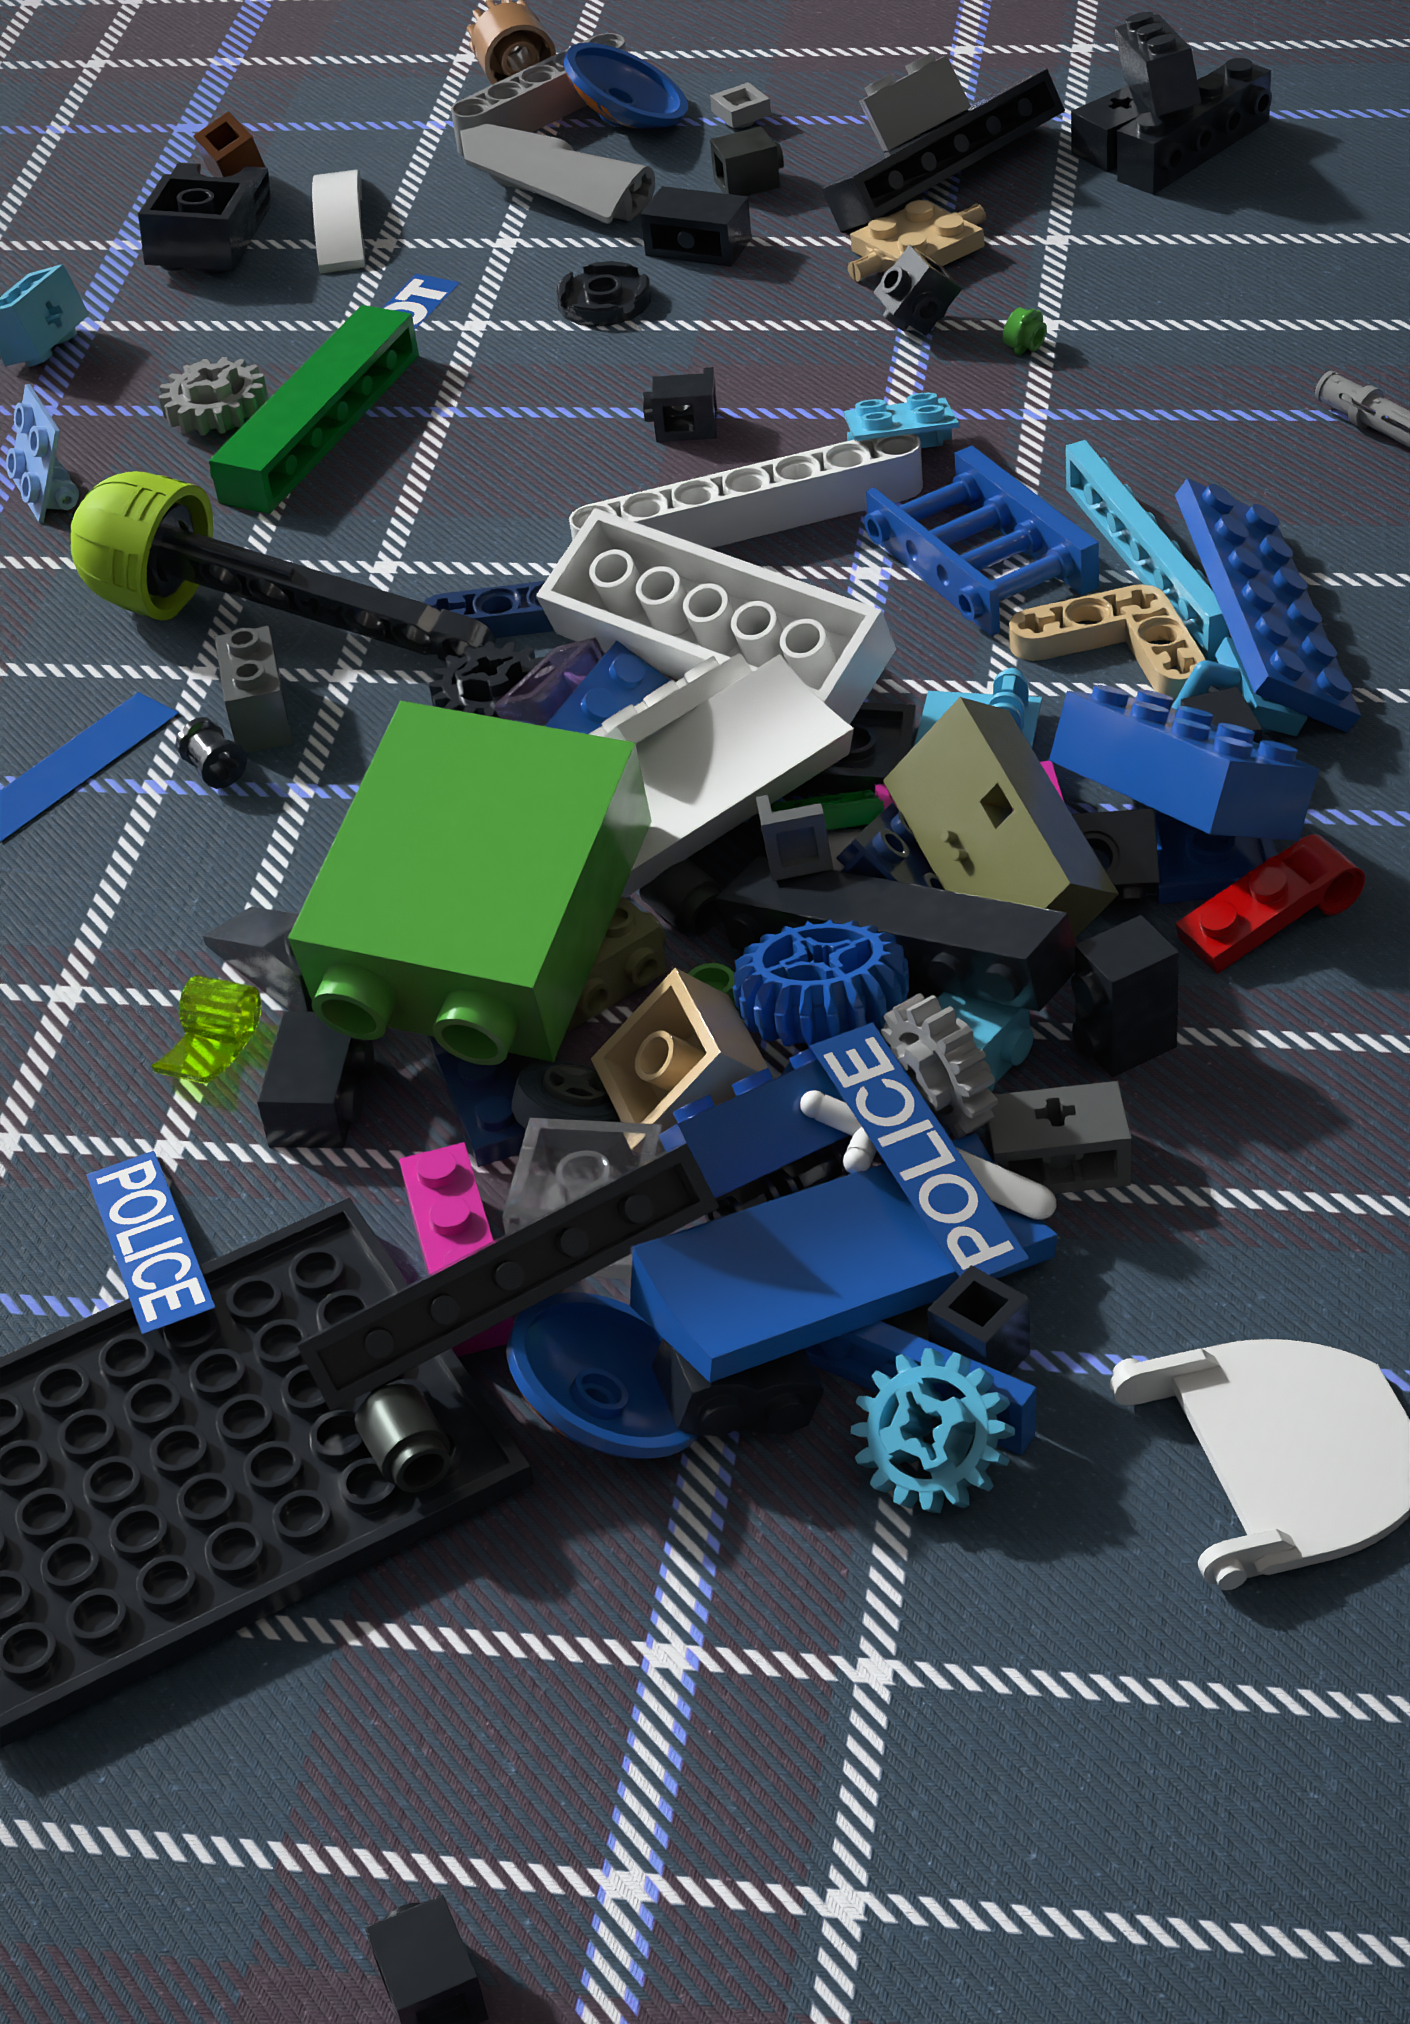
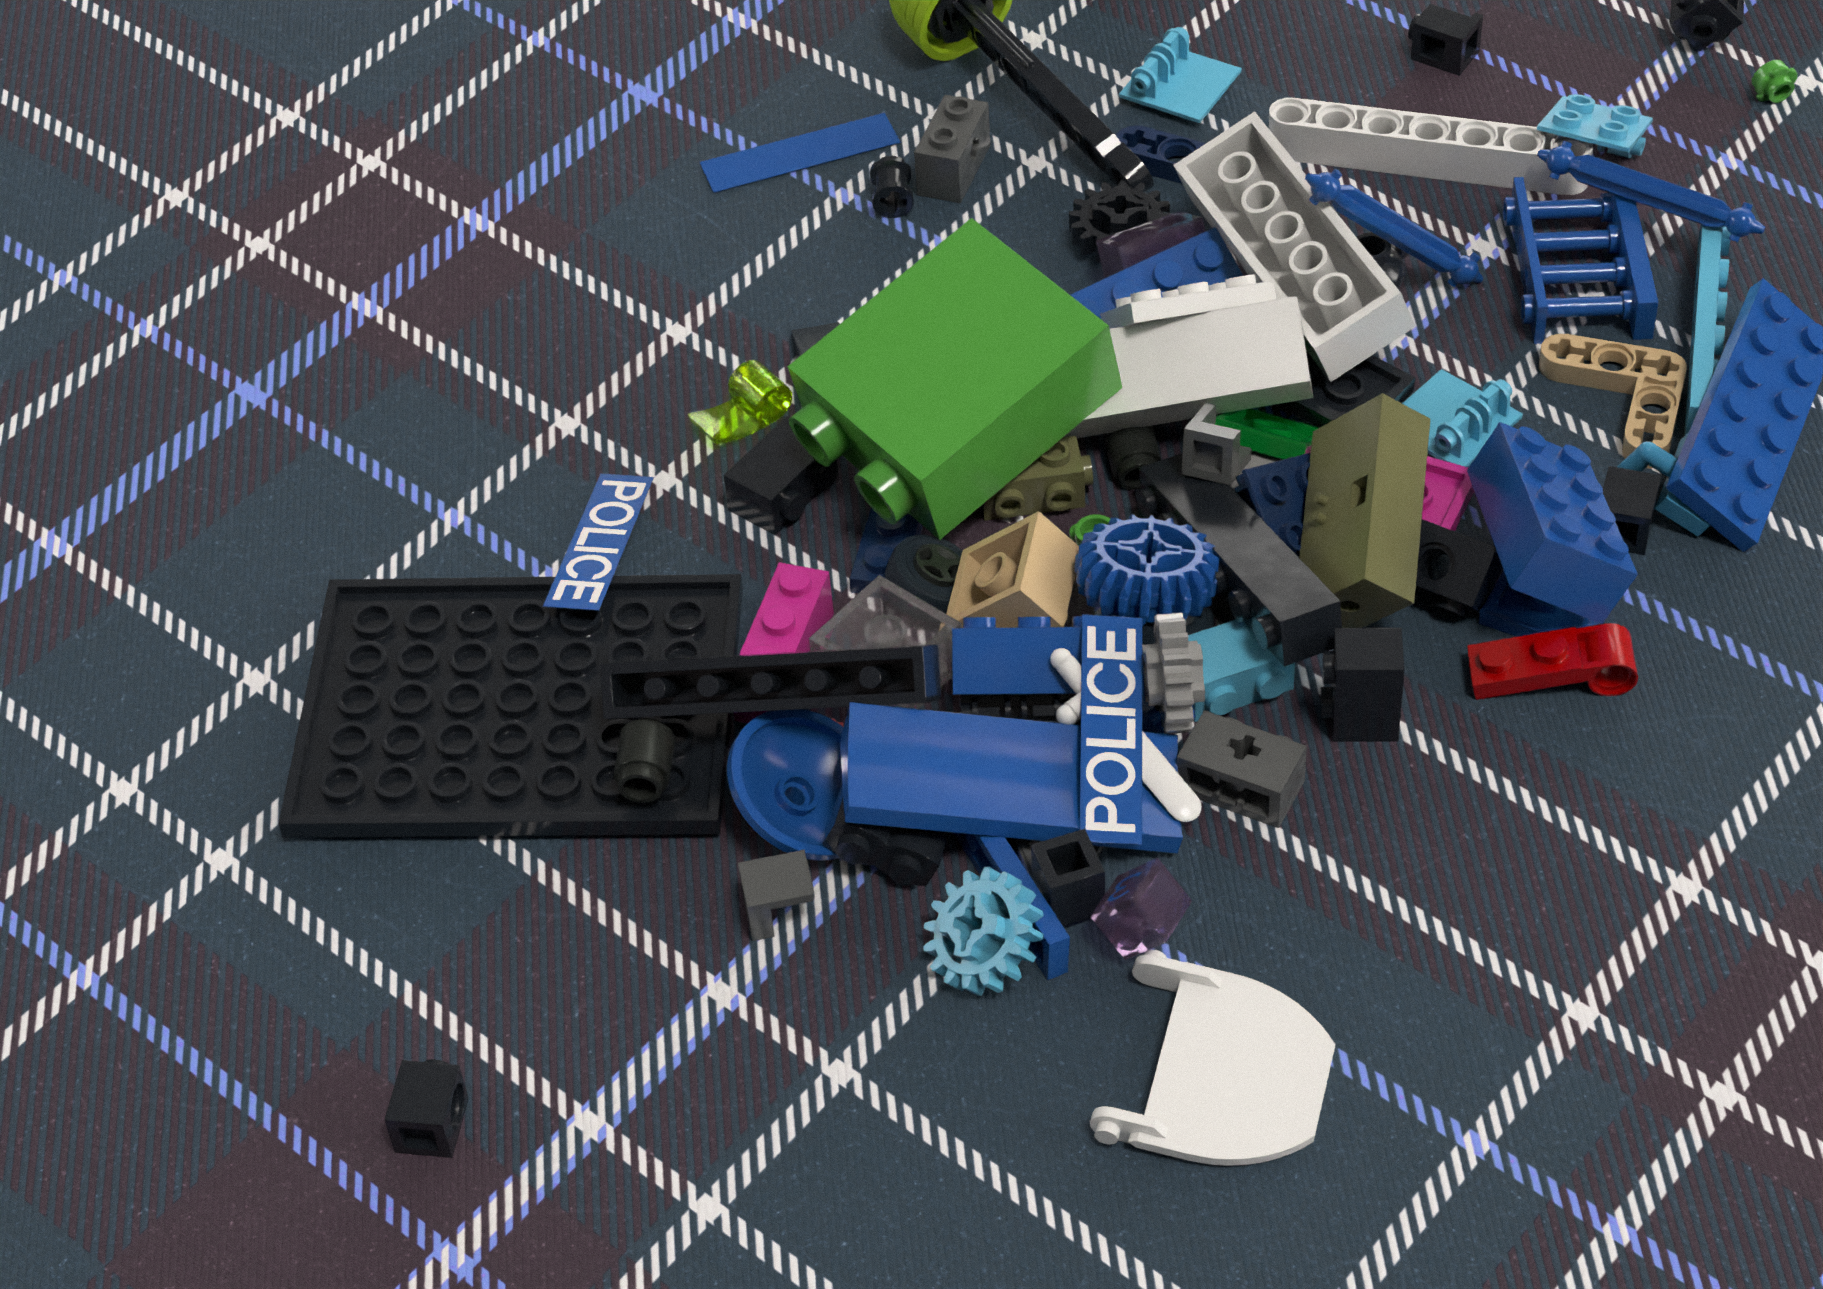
camera: 30 degrees right, 5 degrees up
none -> dark grey panel [738,850,815,941]
none -> clear purple brick [1090,858,1192,960]
none -> medium azure hinge [1119,27,1242,123]
none -> blue wheel [1305,169,1483,287]
none -> blue wheel [1537,141,1765,242]

